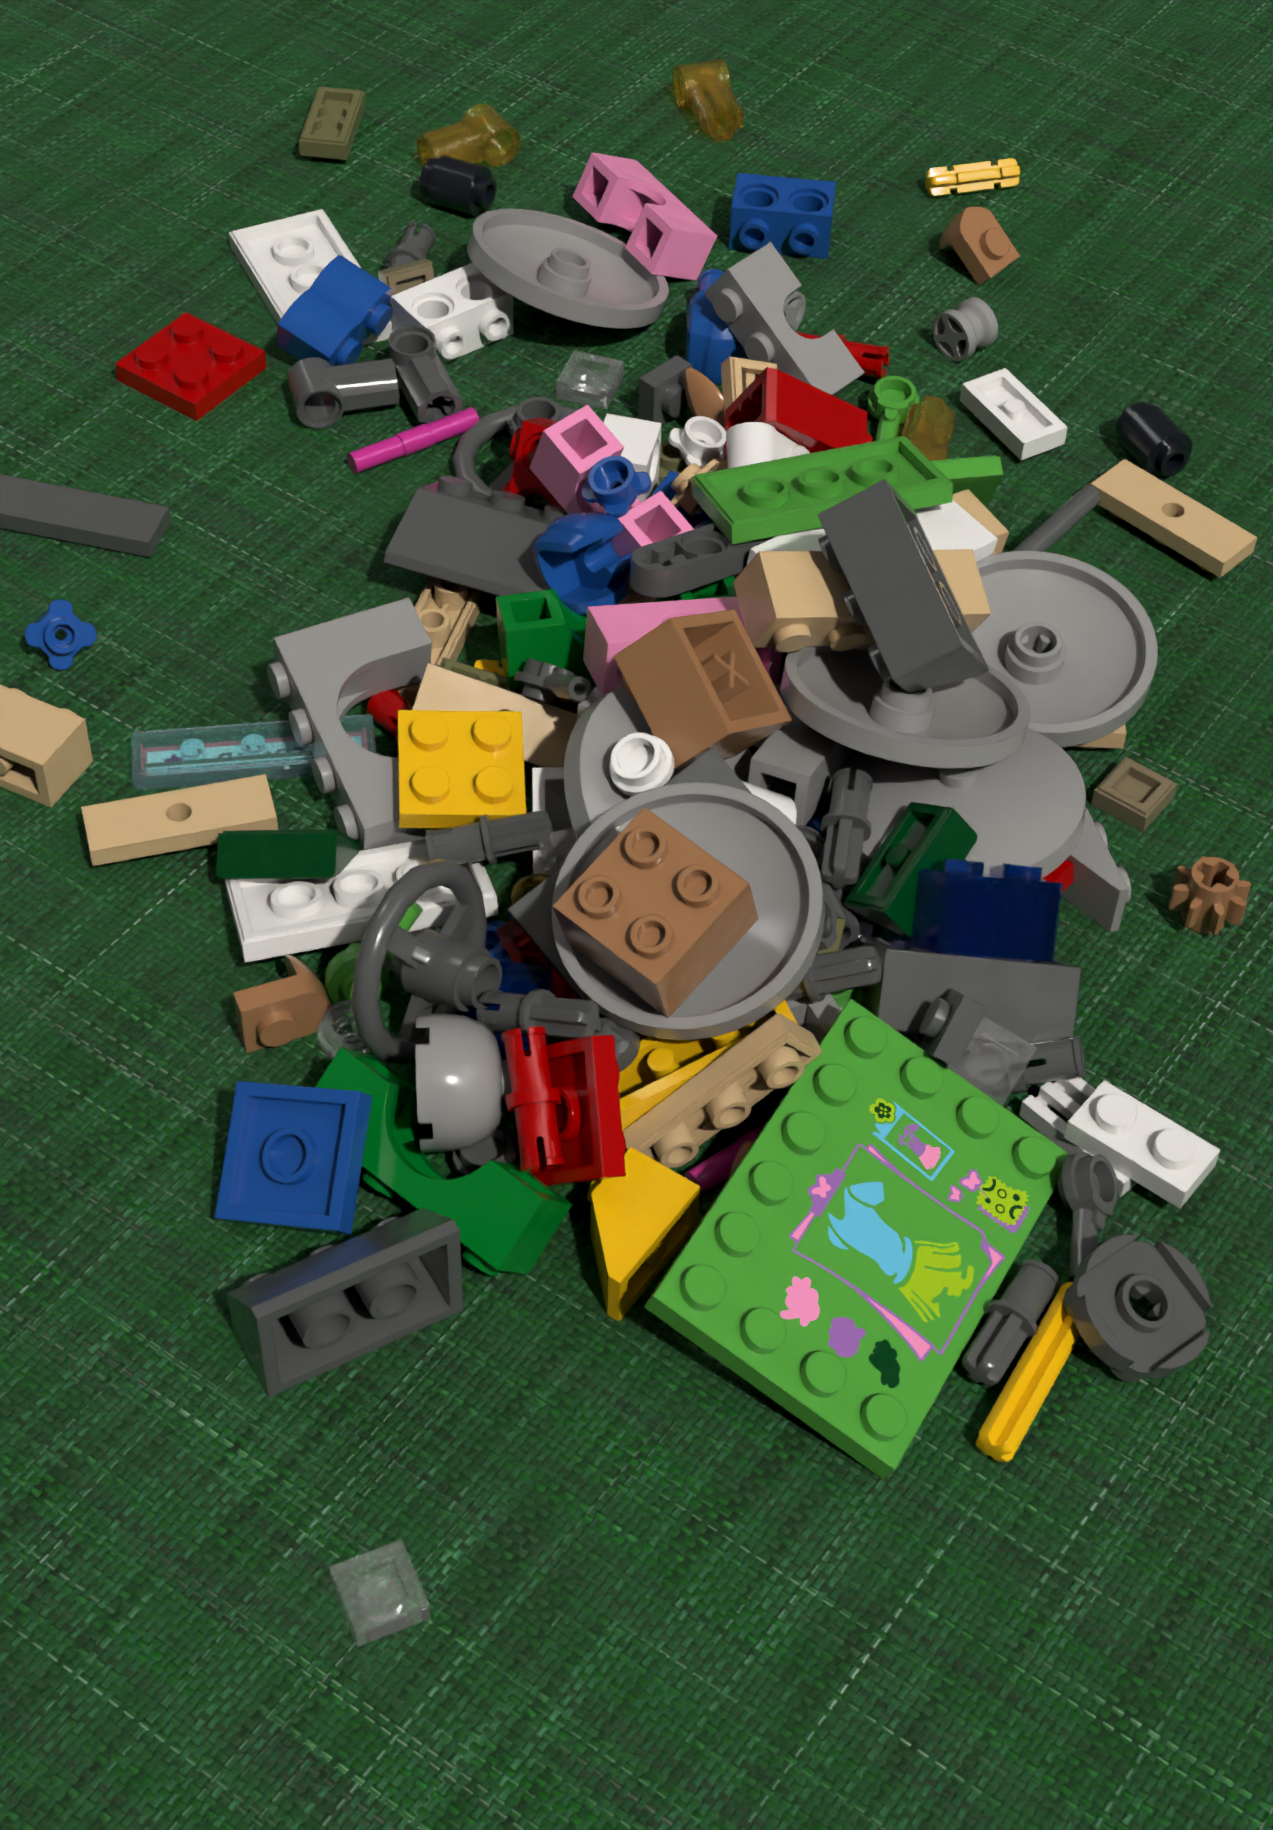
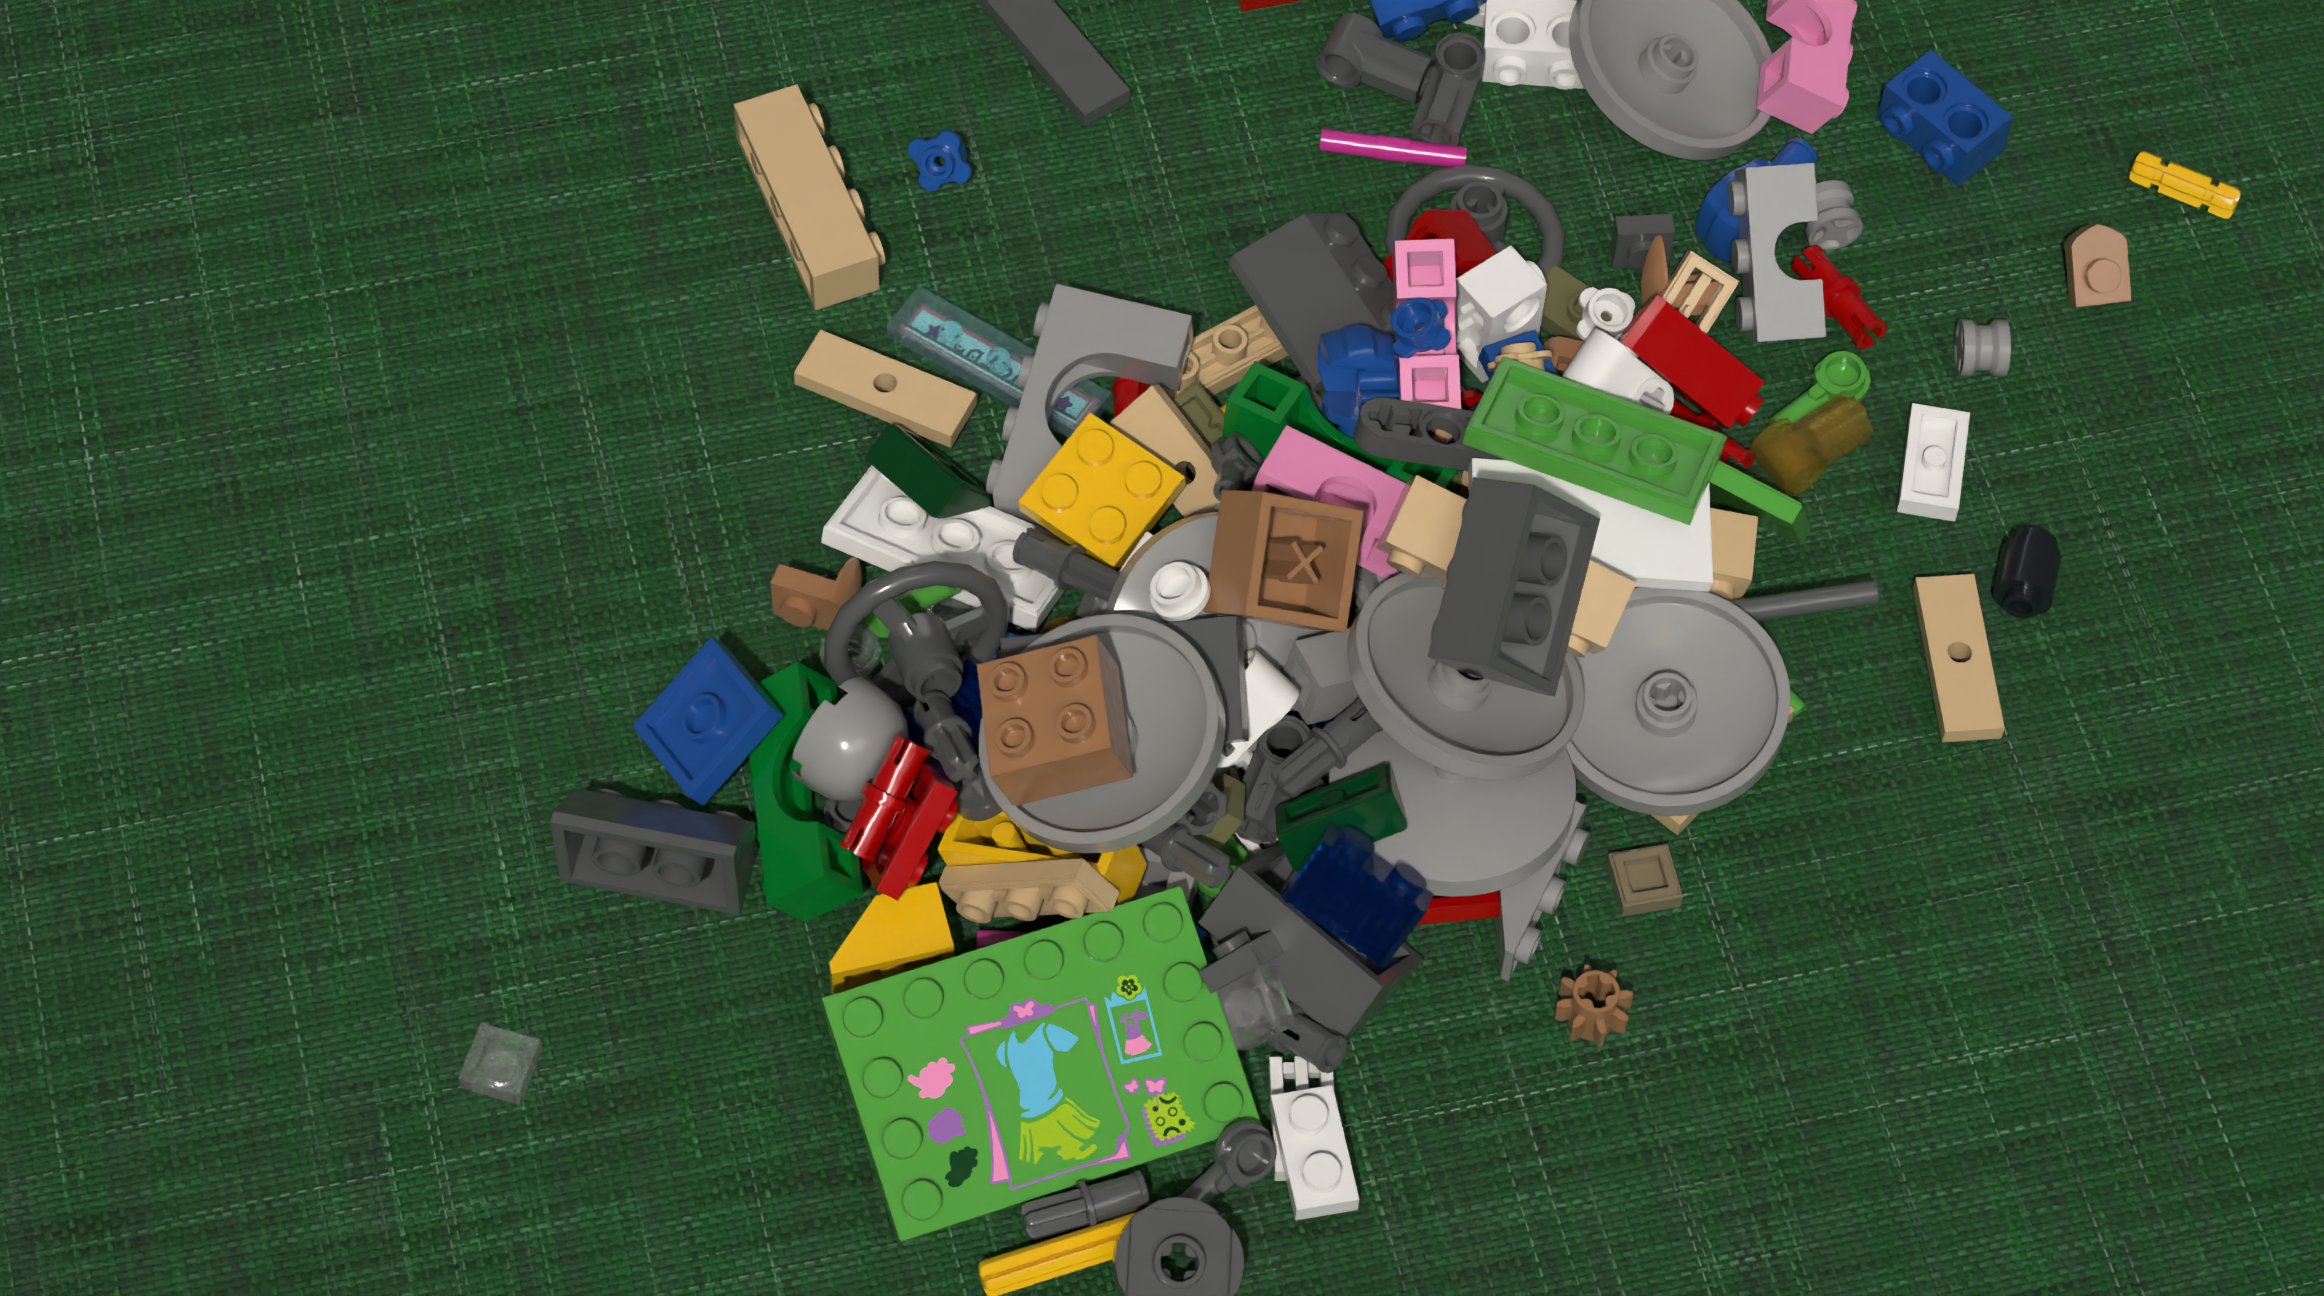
camera: 40 degrees right, 10 degrees up
clear plate [556,350,624,410] -> none

